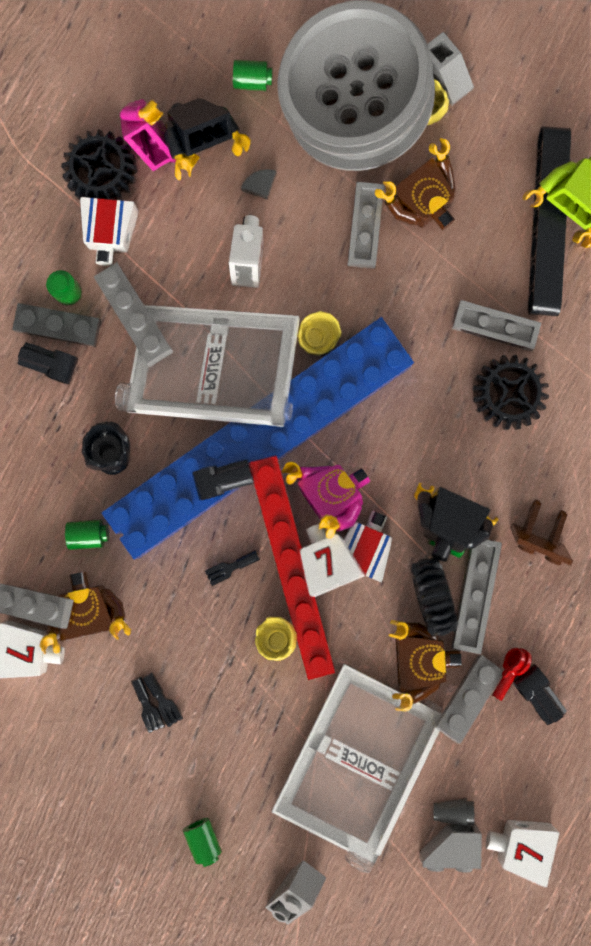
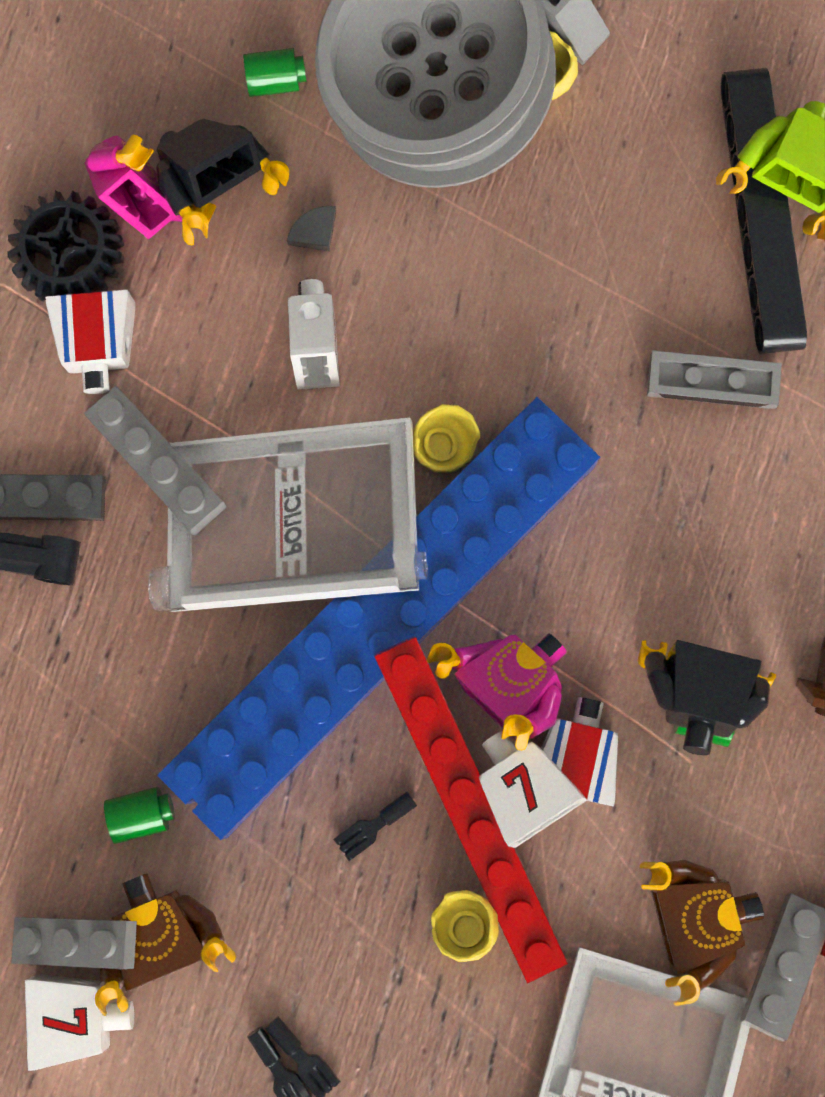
camera: 10 degrees left, 5 degrees down
green brick [46,270,82,306] -> none
black hair [82,421,130,475] -> none
black piece [192,459,254,501] -> none
light grey plate [347,182,384,269] -> none
reddish brown torso [375,138,456,231] -> none
black gear [411,558,458,637] -> none
light grey plate [451,540,502,654] -> none
black gear [472,355,549,430] -> none

